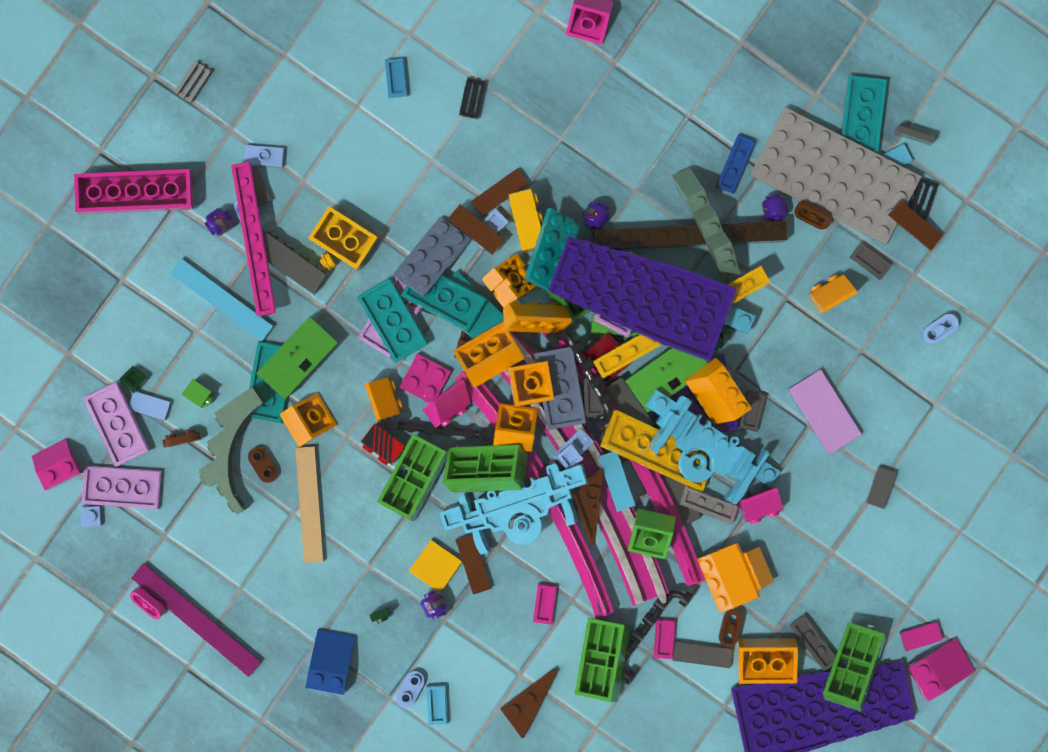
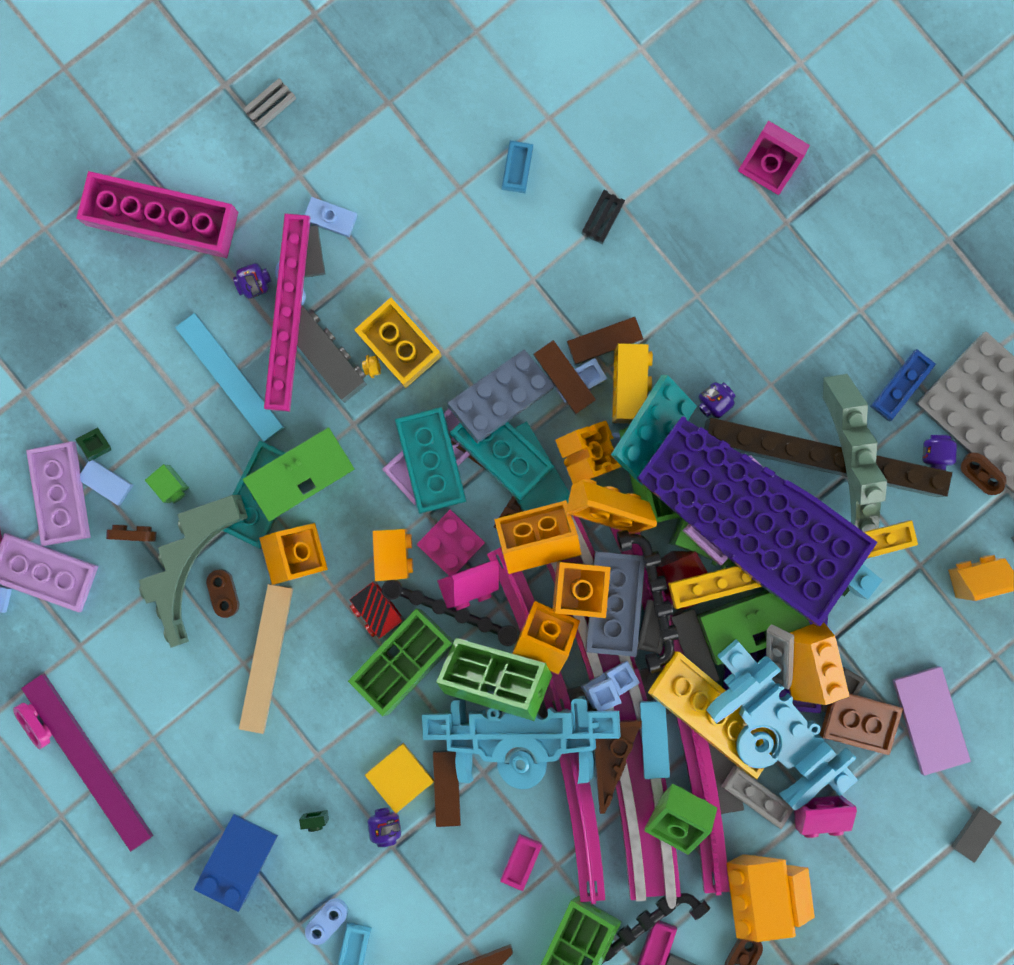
camera: 15 degrees right, 0 degrees up
none -> light grey tile [766,624,794,689]
none -> tile [819,693,903,755]

